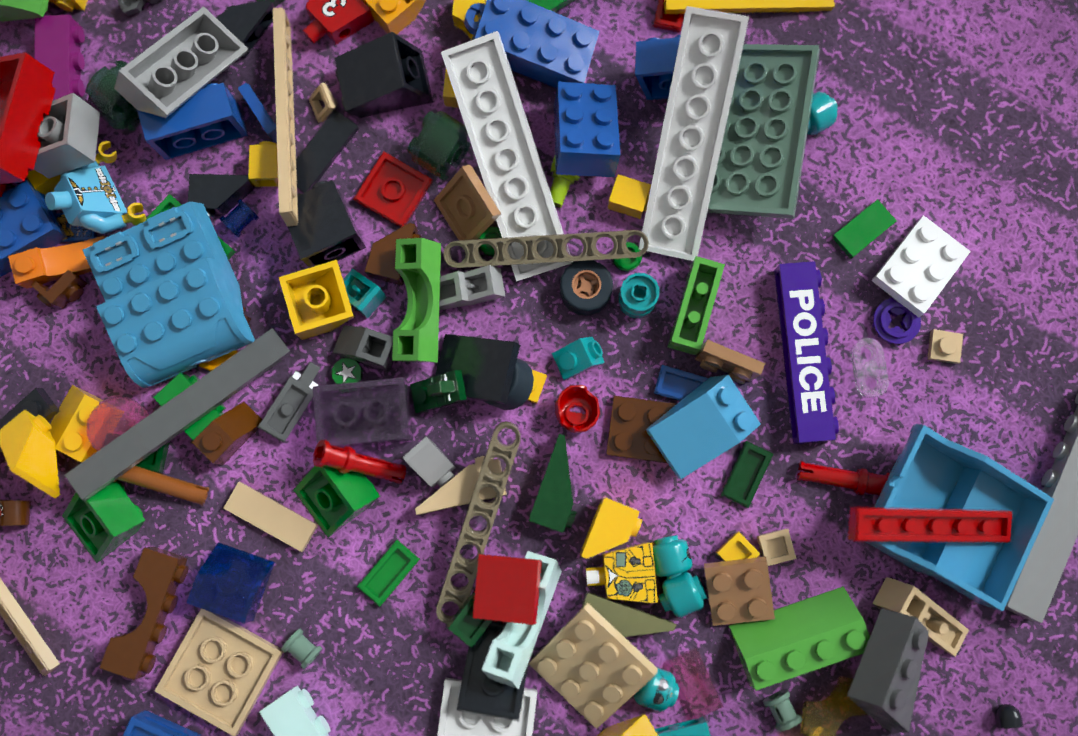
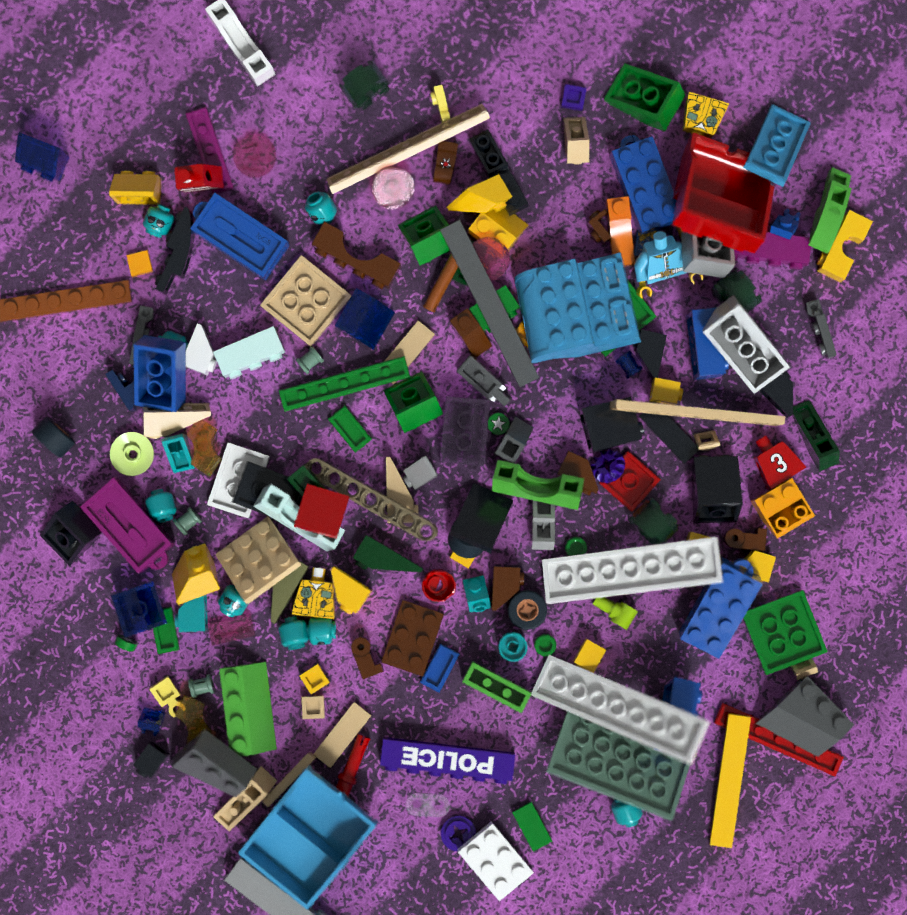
camera: 95 degrees right, 5 degrees up
blue tile [238,83,277,143] -> none
yellow slope [279,260,354,340] -> none
red pin [313,439,406,484] -> none
teal slope [343,269,387,319] -> none
dark green hinge [410,370,467,413] -> none
medium nougat plate [434,165,501,240] -> none
dark tan beam [443,230,649,268] -> none
blue brick [554,82,621,177] -> none
dark azure slope [646,375,761,479] -> none
medium nougat plate [695,339,765,384] -> none
medium nougat plate [704,556,775,626] -> none
dark green tile [720,441,773,508] -> none
red tile [848,507,1012,542] -> none
tan plate [927,329,963,364] -> none
black hinge [995,704,1024,728] -> none
none -> tan tile [263,752,316,807]
none -> green tile [279,356,411,412]
none -> teal head [305,192,337,224]
none -> tan tile [313,701,371,768]
none -> reddish brown leg [351,637,384,680]
none -> clear pink tile [371,166,415,209]
none -> reddish brown slope [491,566,524,611]
none -> dark purple gear [591,449,625,483]
none -> reddish brown leg [723,528,767,551]
none -> blue plate [770,208,800,240]

